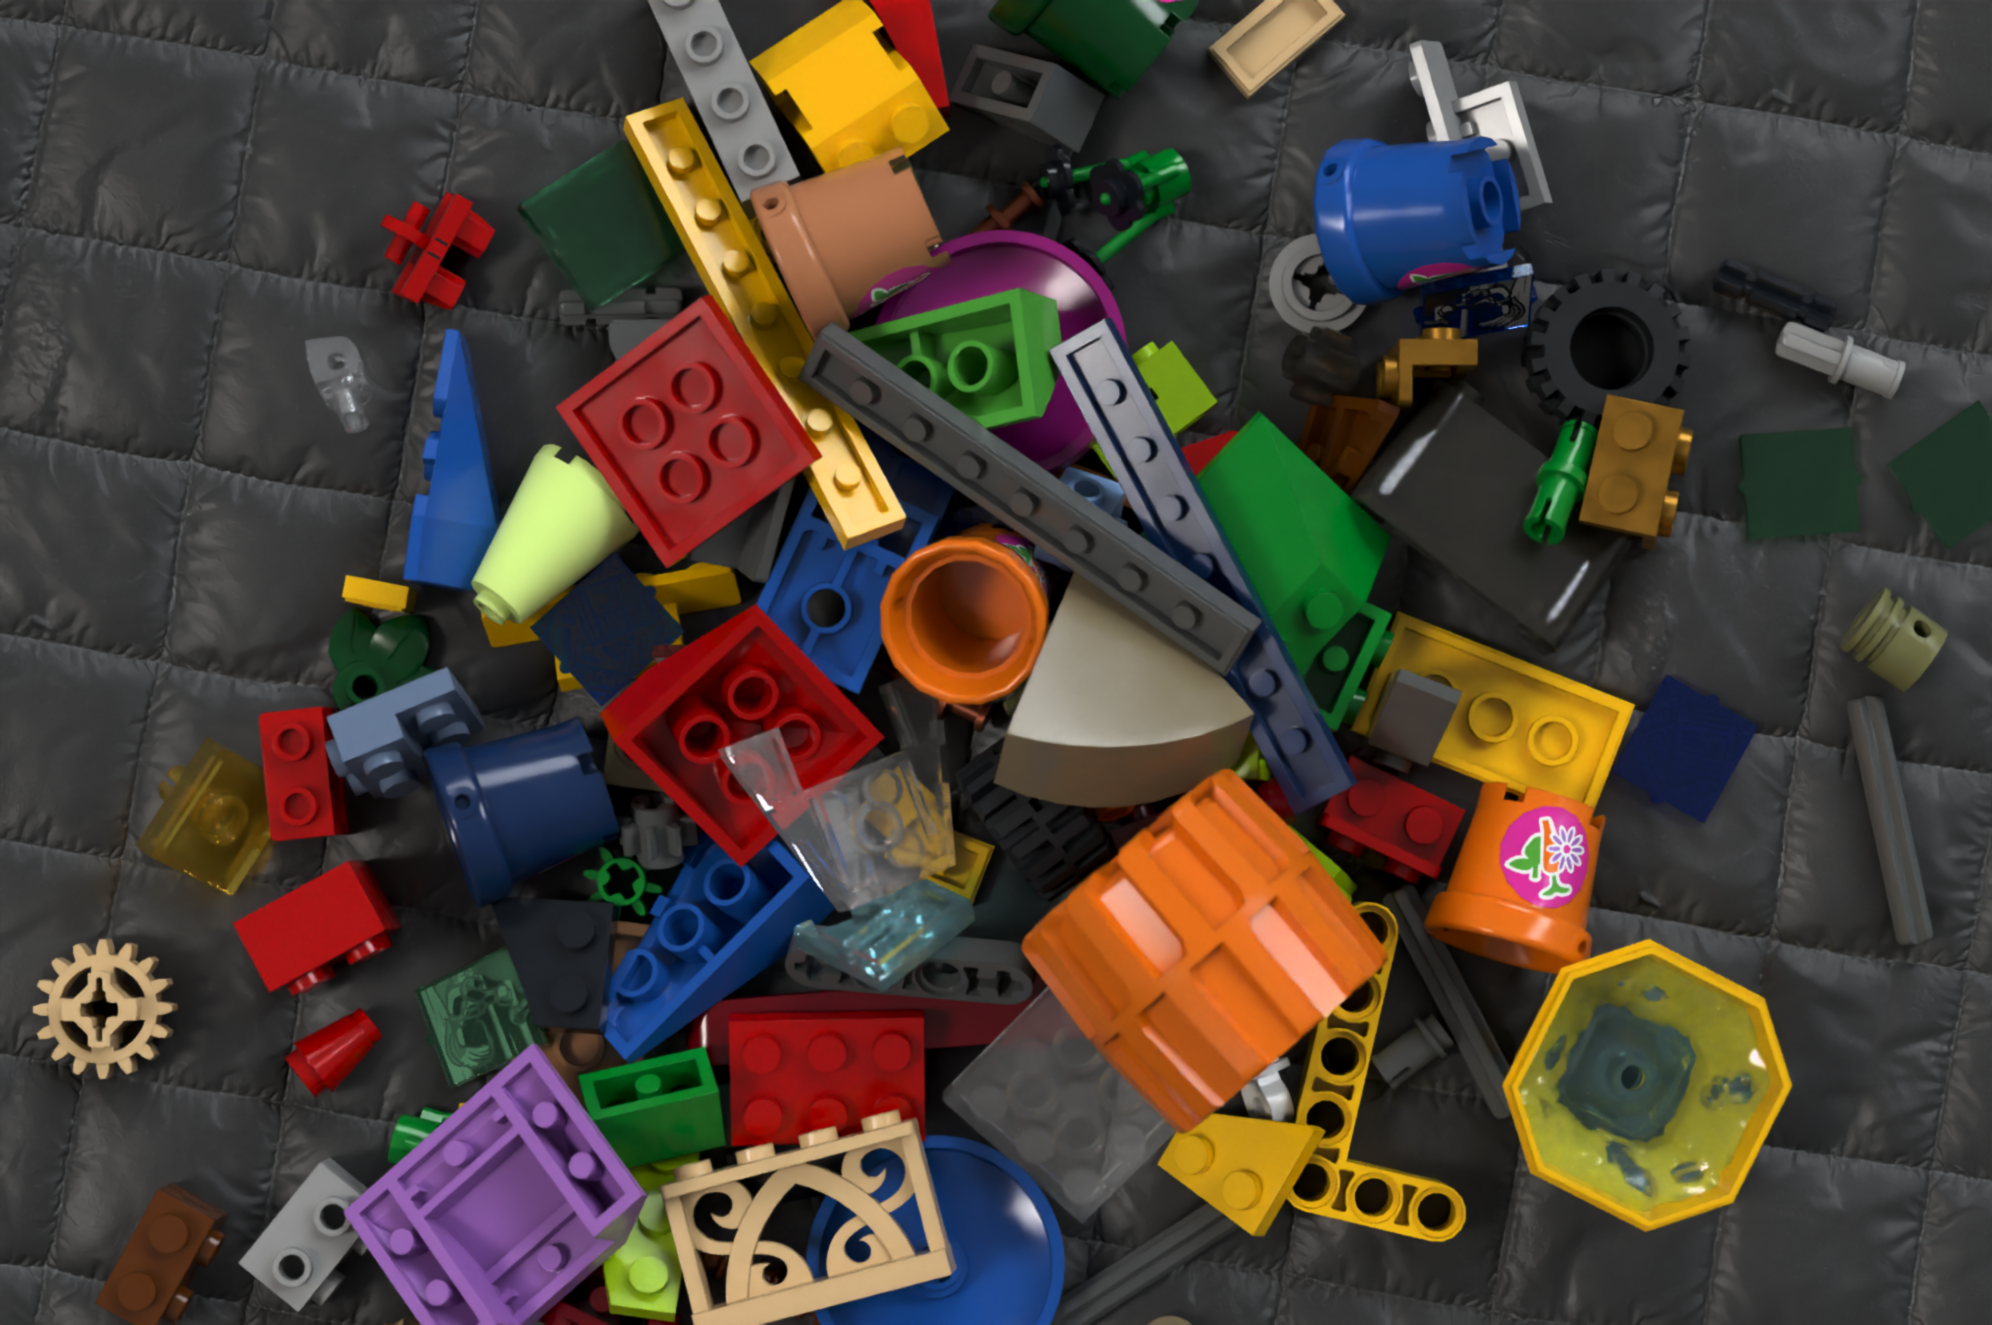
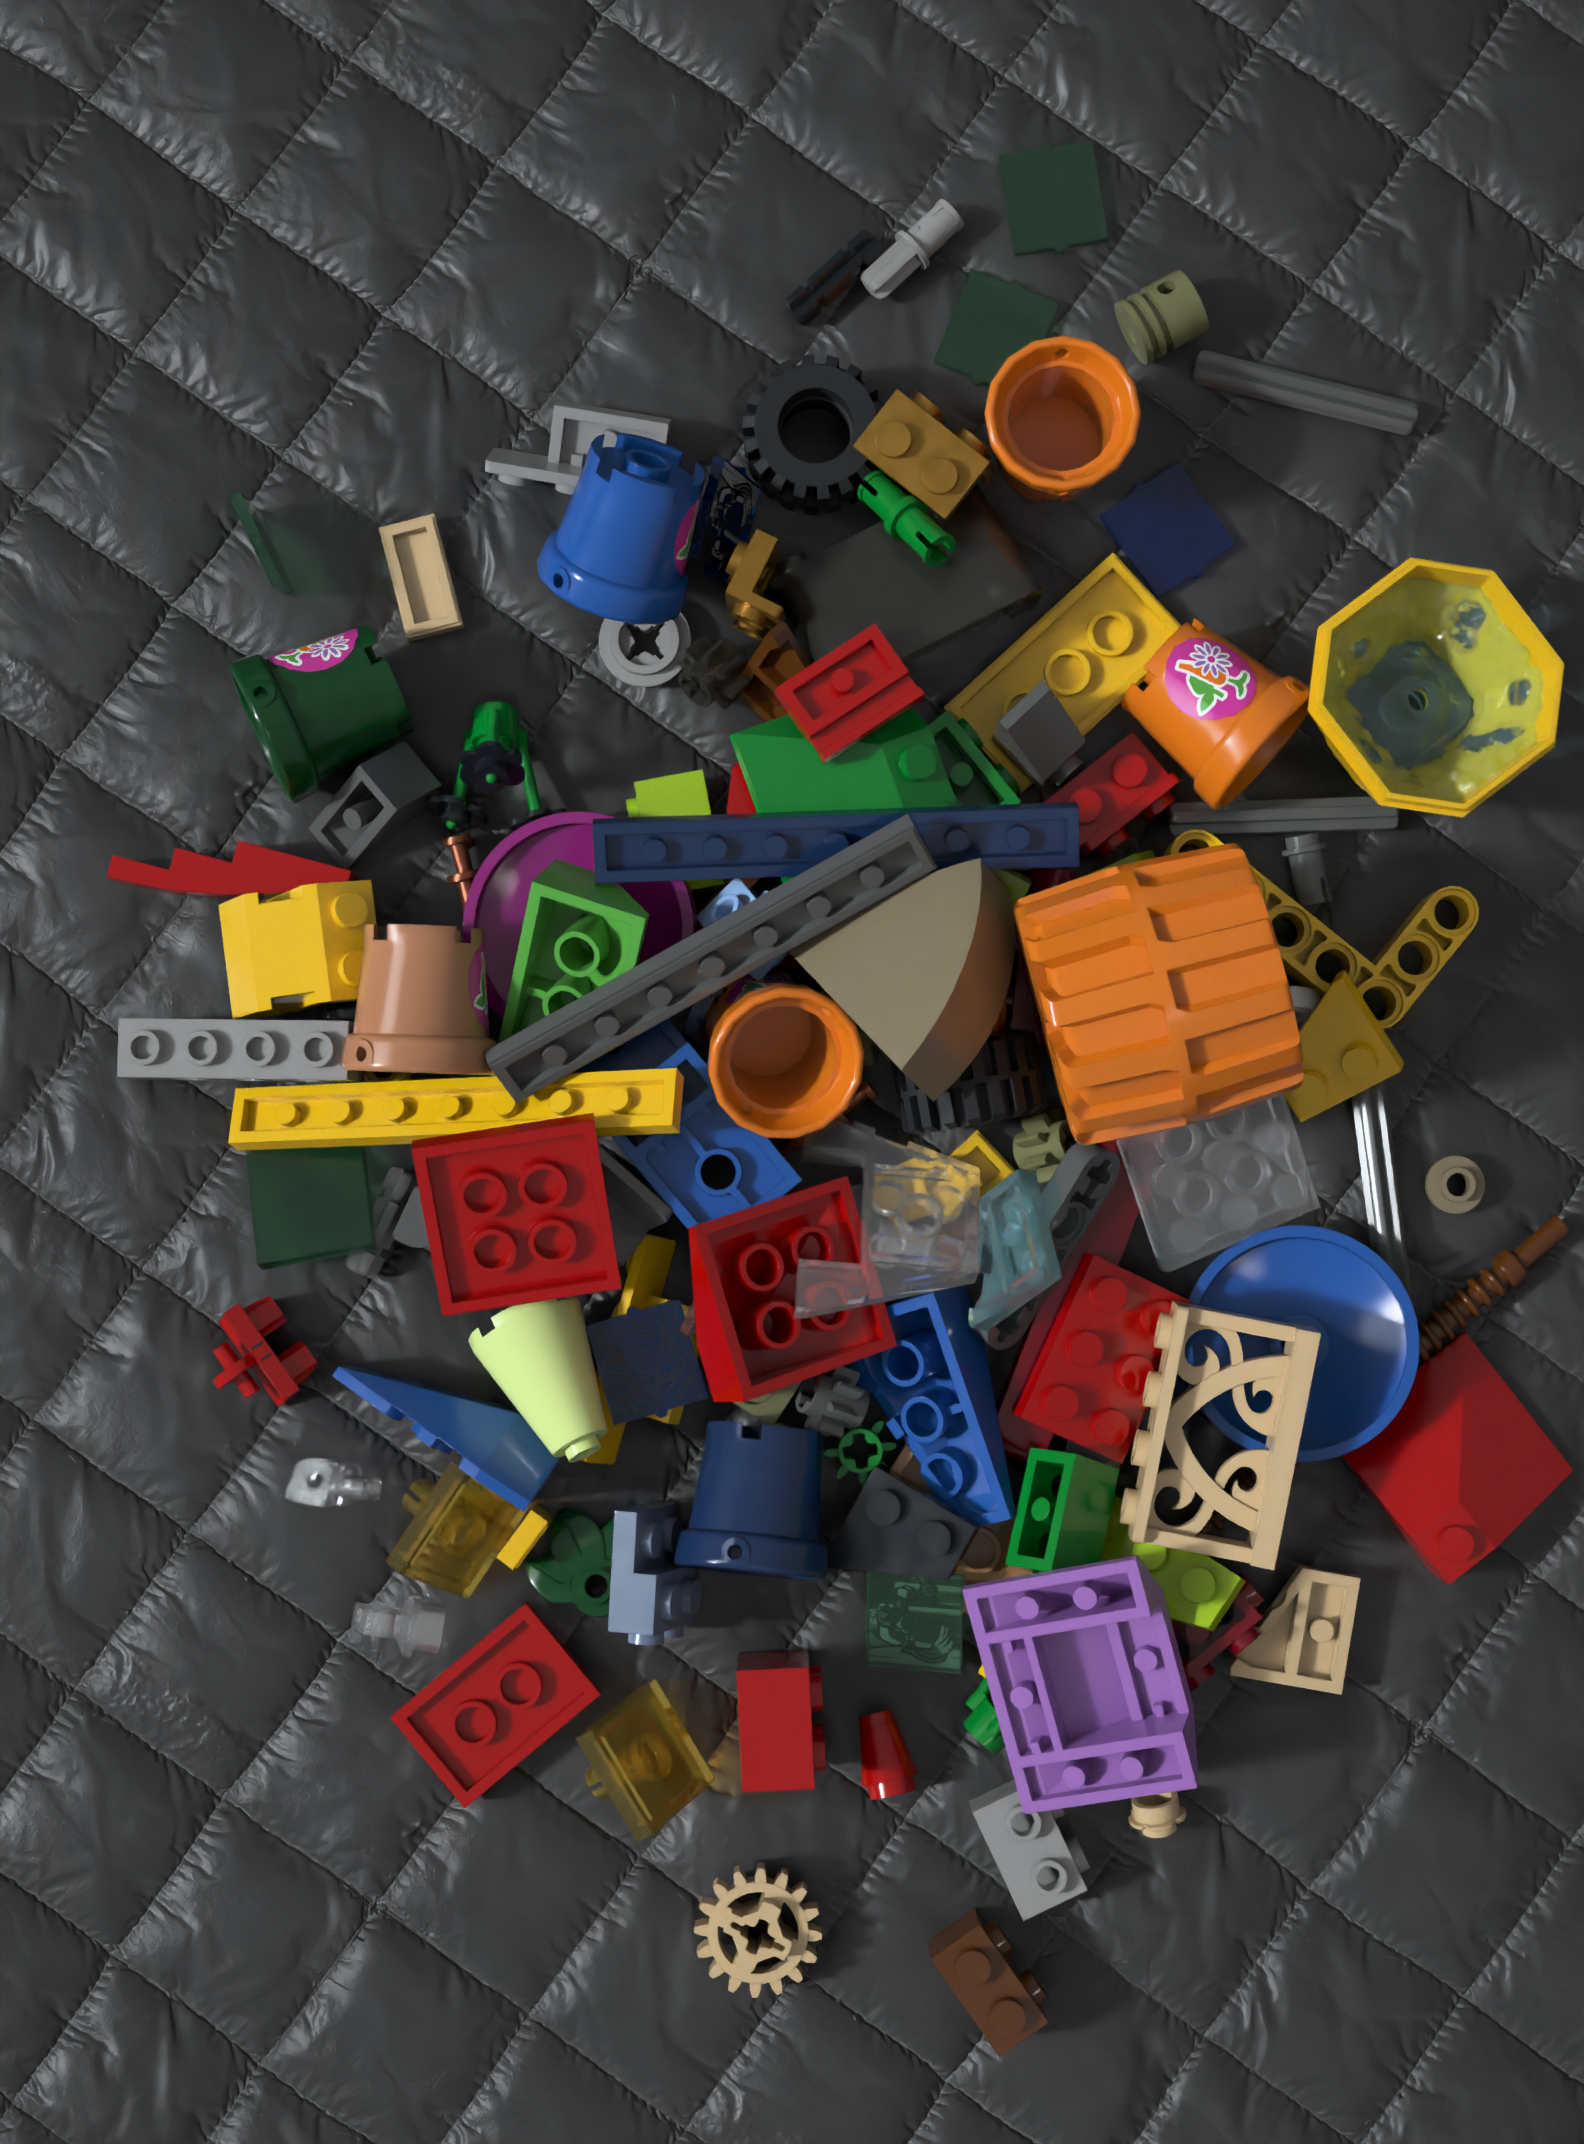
camera: 60 degrees left, 0 degrees up
red bracket [259,706,350,841] -> none
none -> clear piece [351,1595,446,1657]
none -> clear yellow tile [385,1461,532,1599]
none -> red plate [390,1601,602,1808]
none -> red plate [775,623,925,764]
none -> orange piece [984,335,1141,502]
none -> olive gear [1013,1109,1077,1184]

